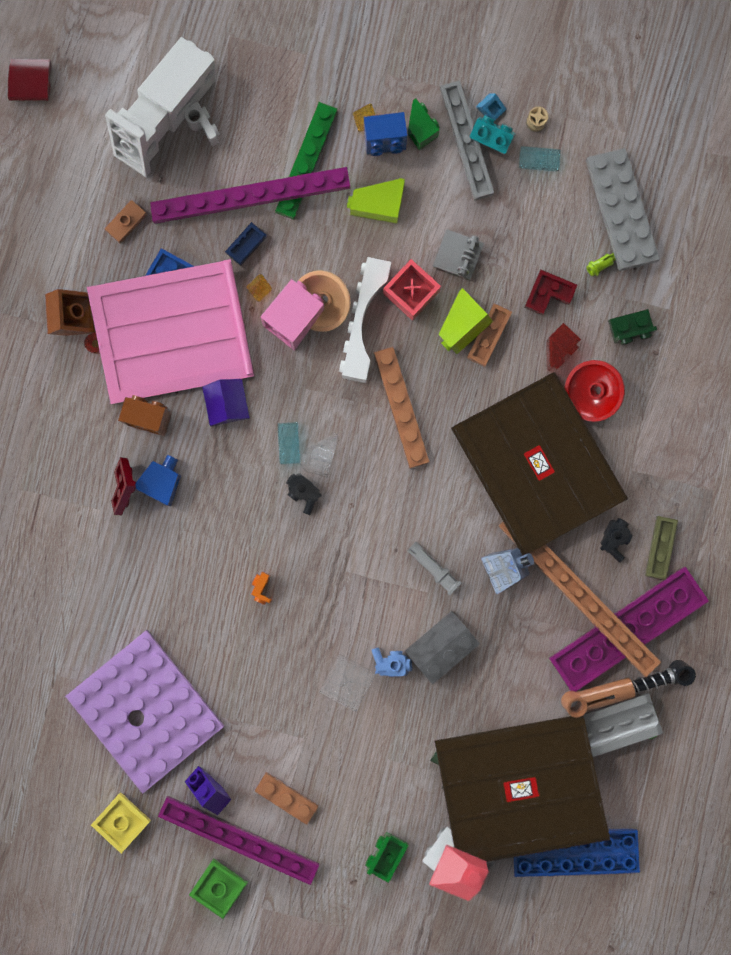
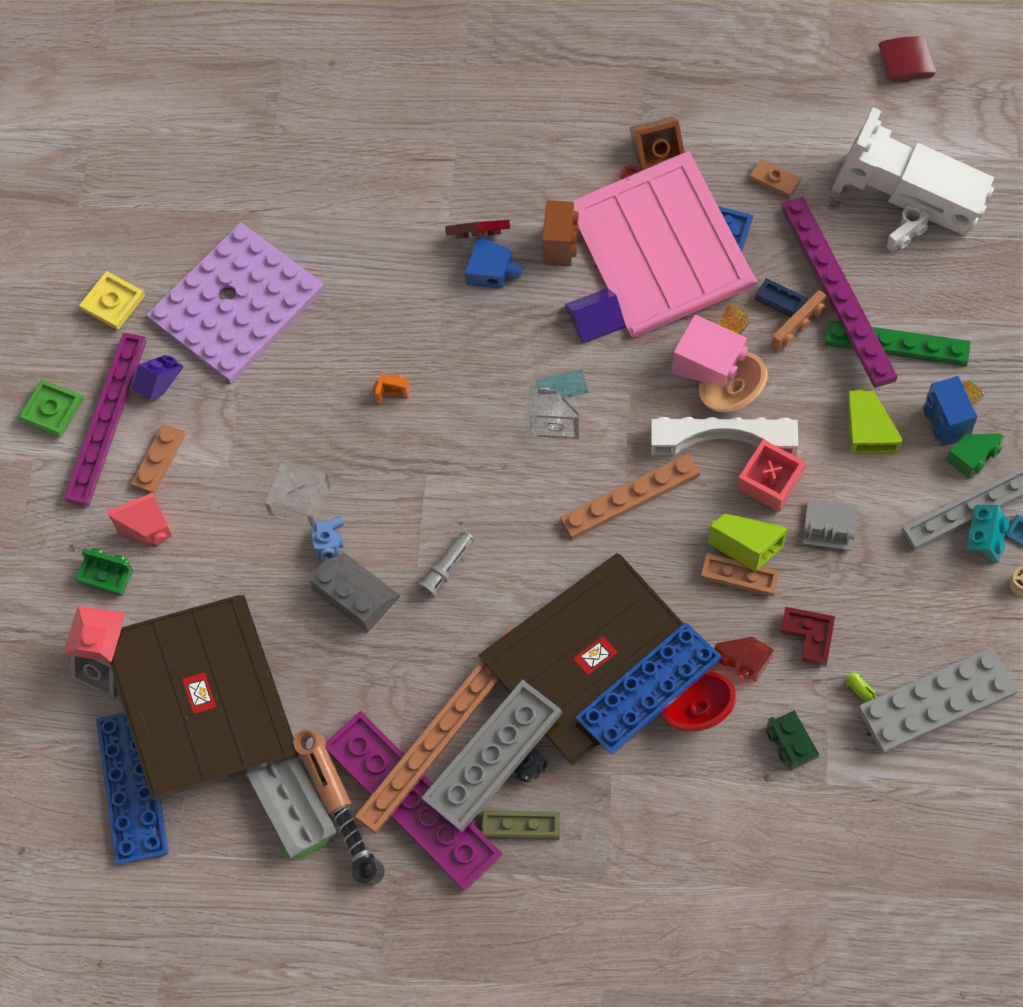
camera: 85 degrees right, 20 degrees down
black piece [286,473,322,515] -> none
sand blue torso [481,548,534,594] -> none
clear light blue plate [519,146,561,171] -> none
none -> coral slope [107,493,172,546]
none -> light grey plate [422,679,563,832]
none -> blue plate [575,622,722,755]
none -> nougat plate [771,290,826,352]

